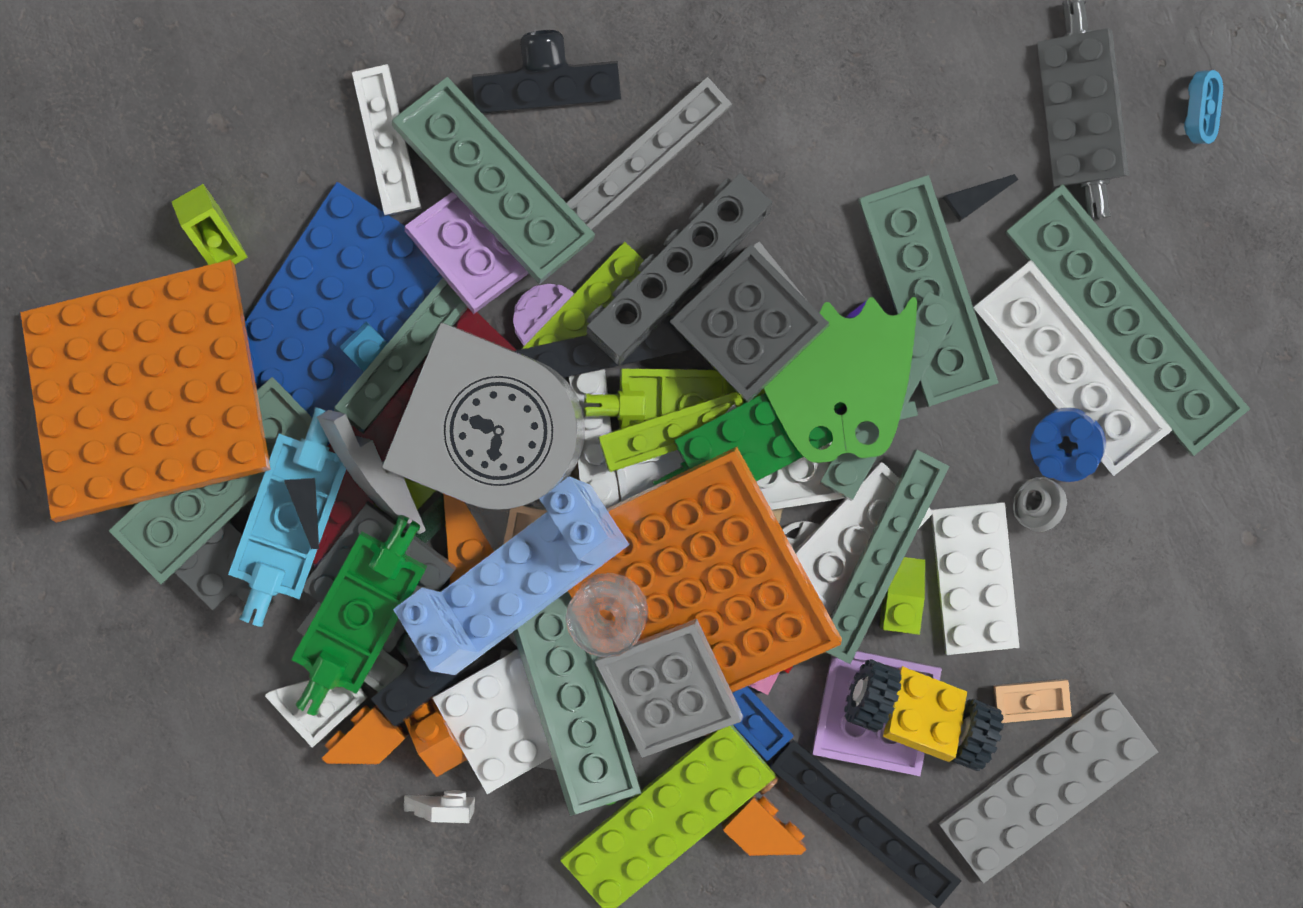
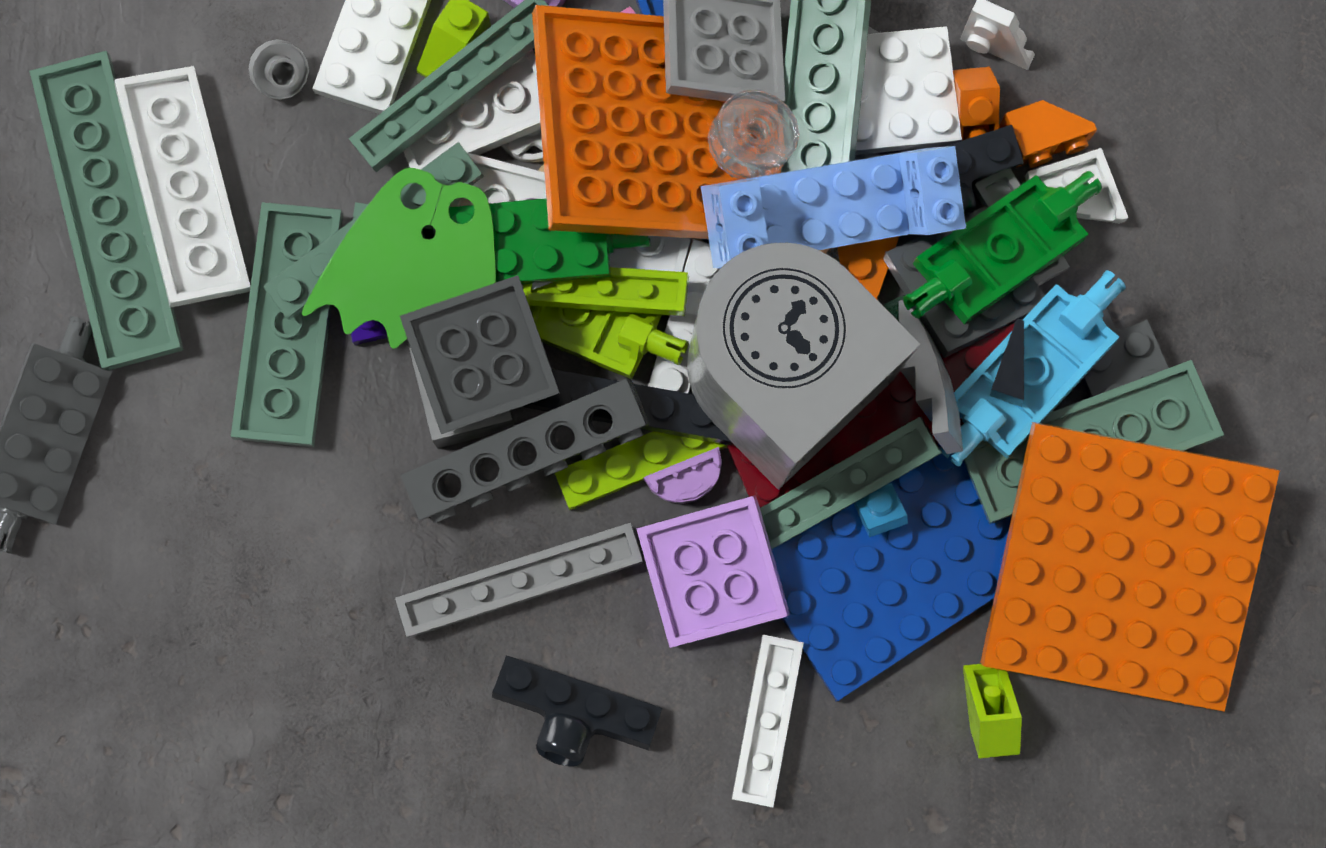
camera: 165 degrees left, 10 degrees down
sand green plate [392,77,595,285] -> none
black piece [943,174,1019,222] -> none
blue plate [1030,407,1106,482] -> none

